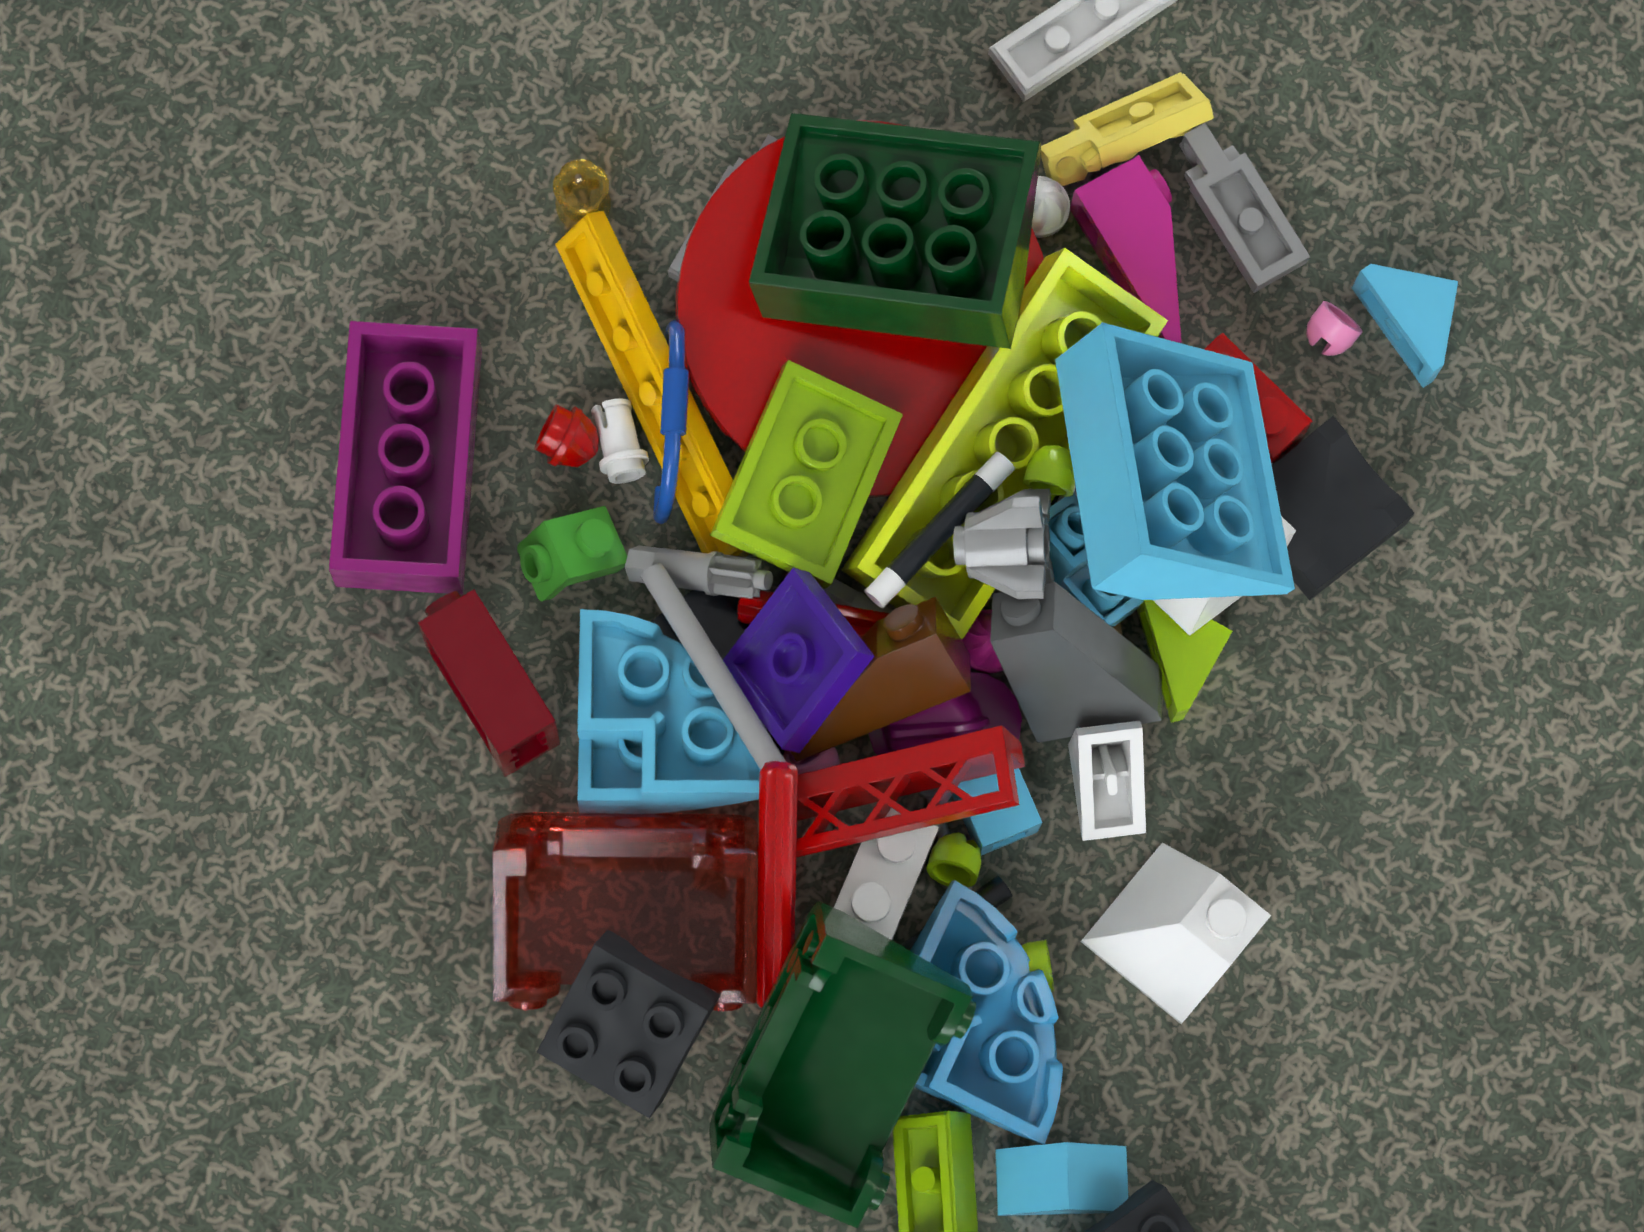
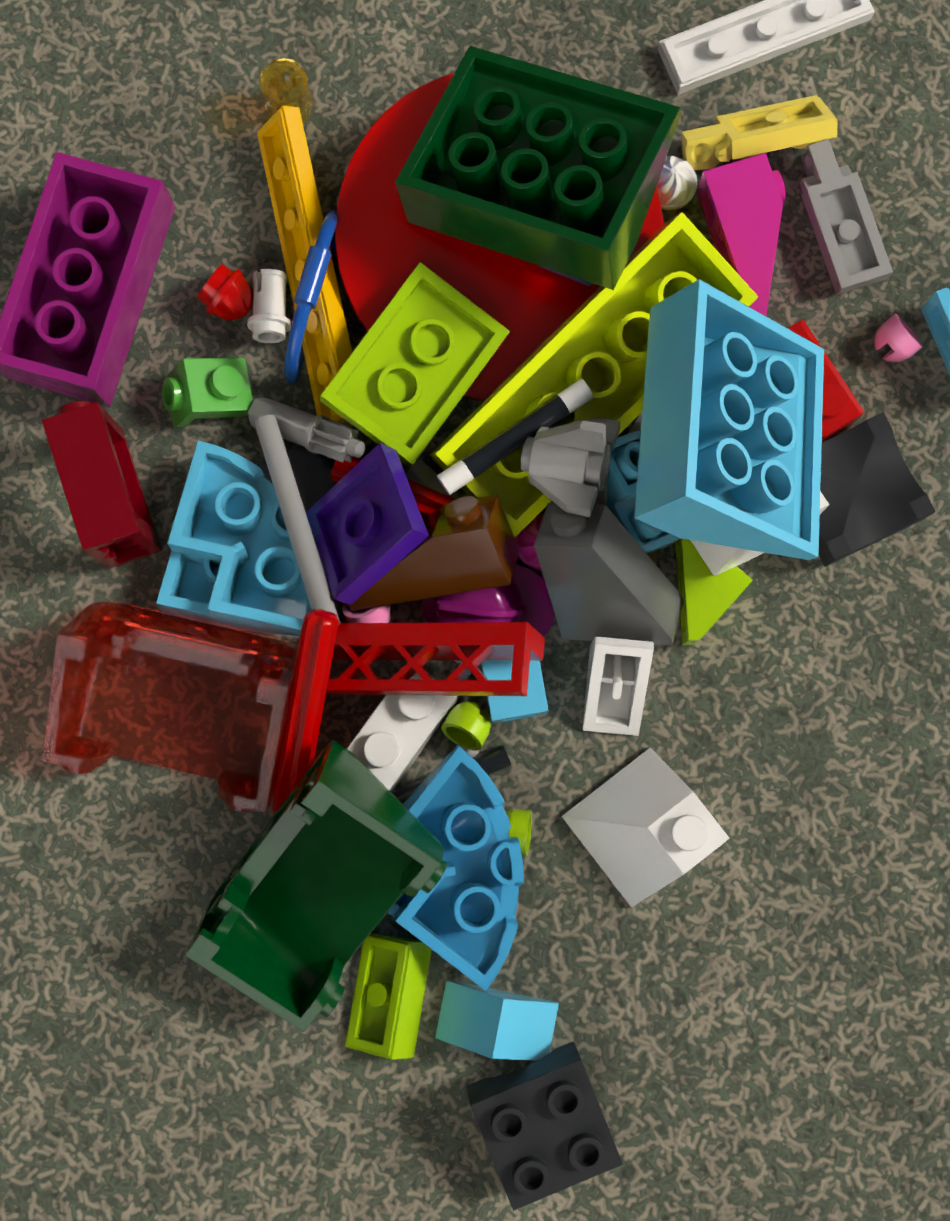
camera: 20 degrees right, 5 degrees up
black brick [537,930,721,1119] -> none
lime hinge [1023,445,1075,497] -> none

